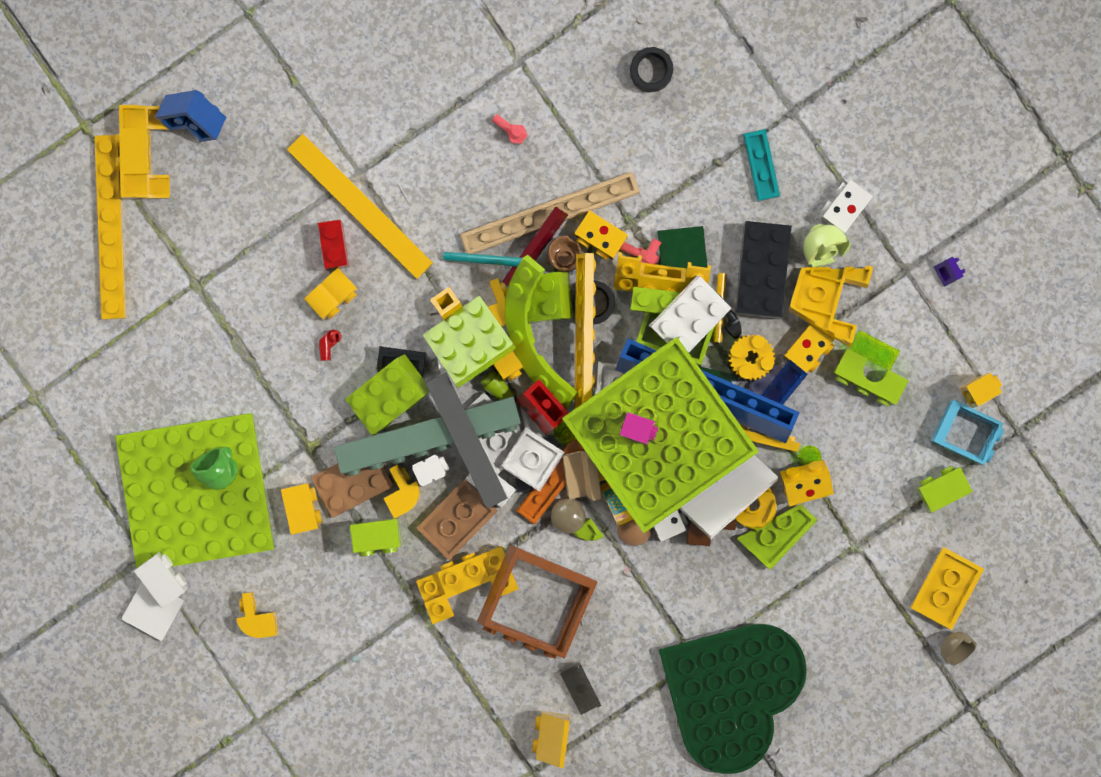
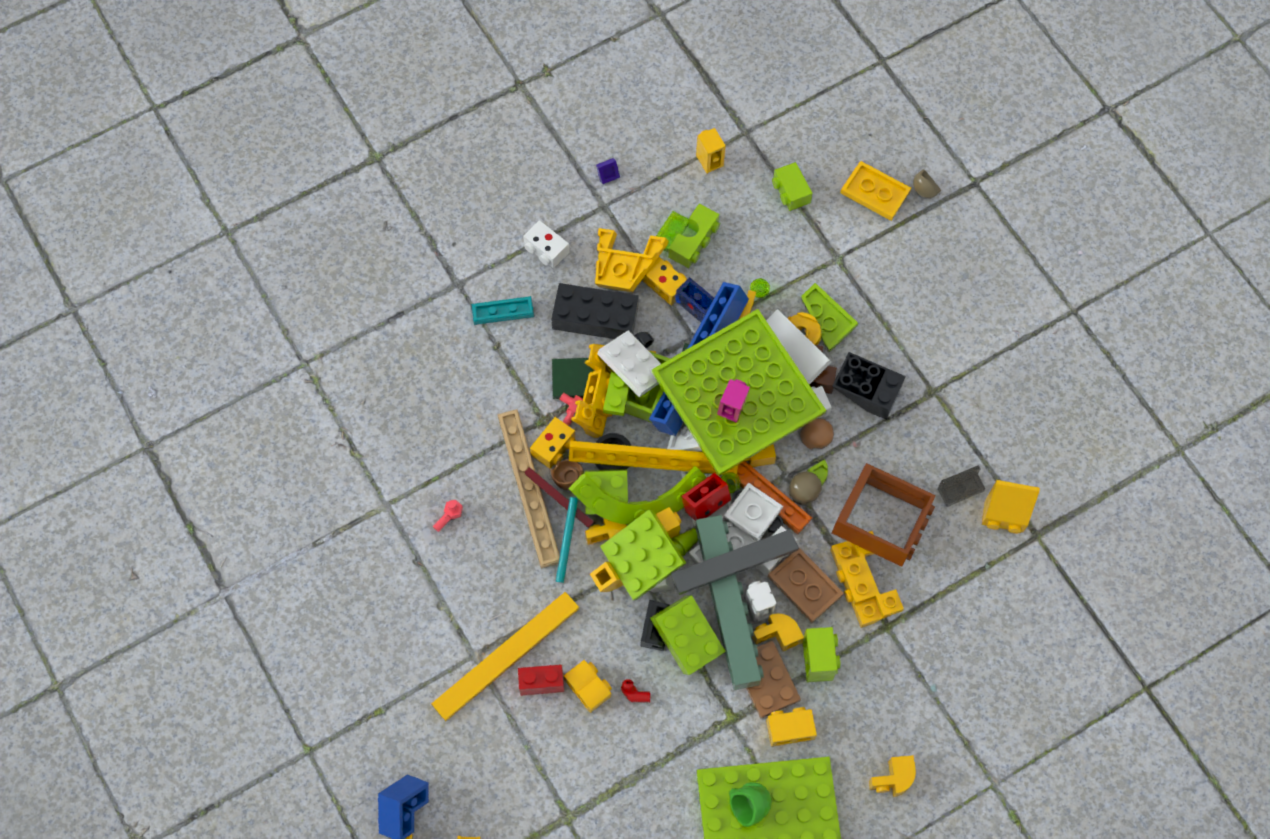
camera: 85 degrees left, 20 degrees down
tan panel [562,450,601,501] -> none
tile [600,482,633,526] -> none
black tyre [630,47,674,92] -> none
dark green plate [658,623,807,774] -> none
yellow brick [727,334,775,381] -> none
yellow brick [780,460,834,506] -> none
yellowish green cylinder [803,224,851,267] -> none
medium azure window [930,399,1004,465] -> none
none -> black slope [832,352,906,420]

